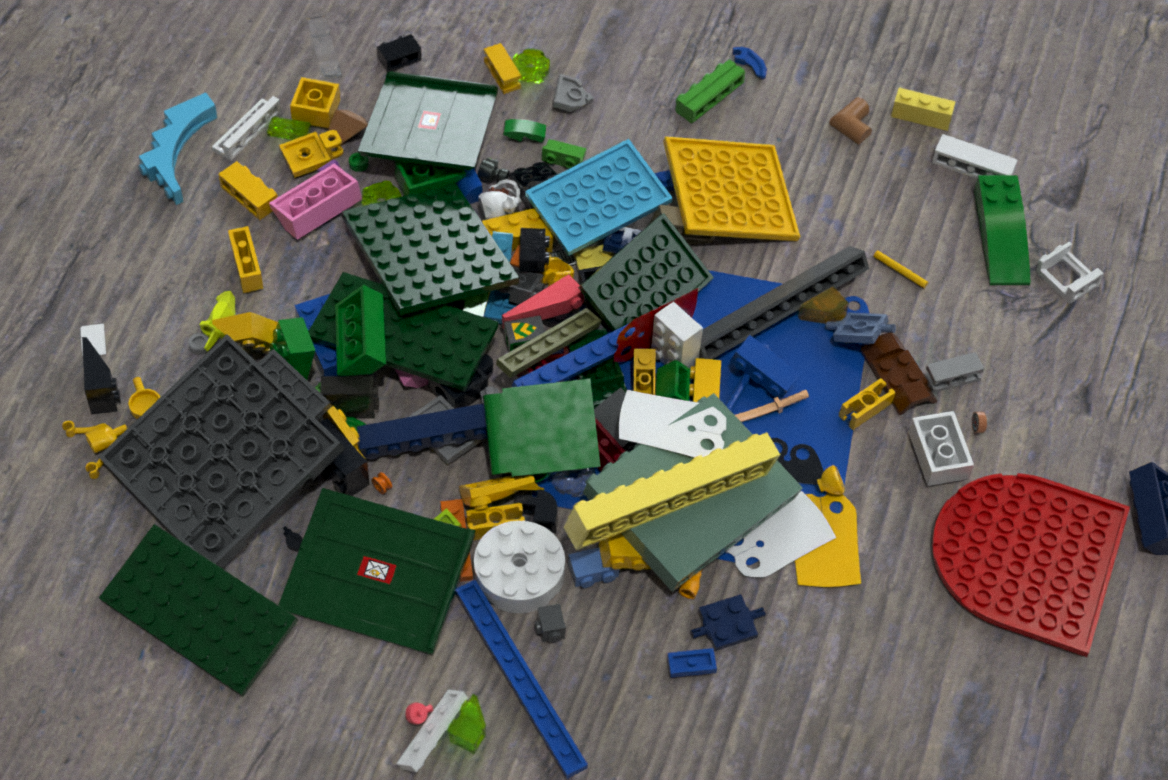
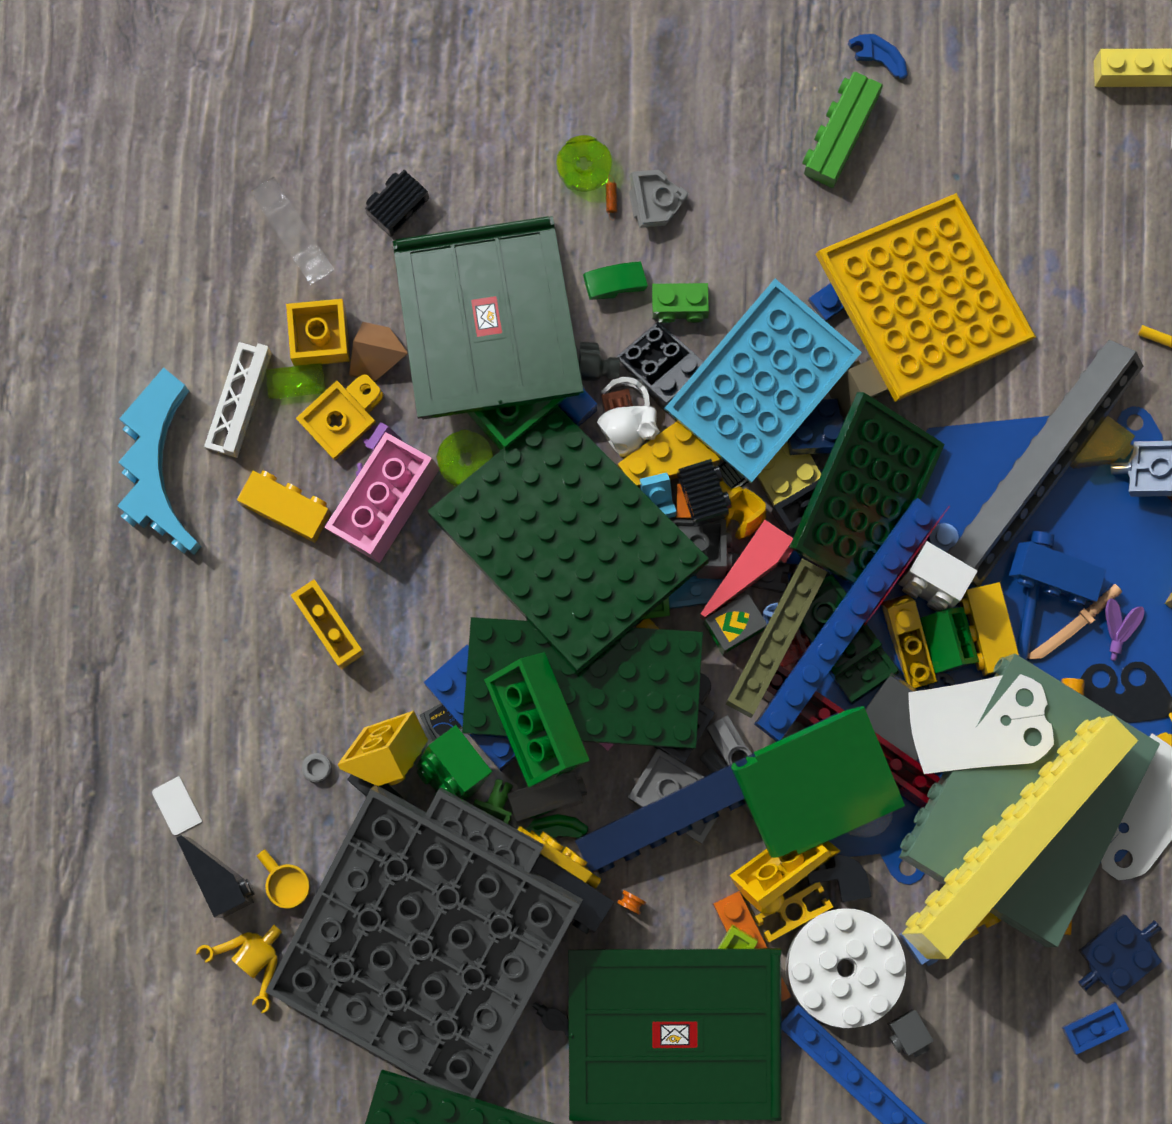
camera: 15 degrees left, 25 degrees up
neon yellow animal [199,291,236,351] -> none
green tile [349,152,369,172] -> none
yellow piece [484,43,521,94] -> none
medium nougat brick [829,97,872,145] -> none
none -> orange piece [606,175,617,221]
none -> medium lavender piece [1105,598,1144,661]

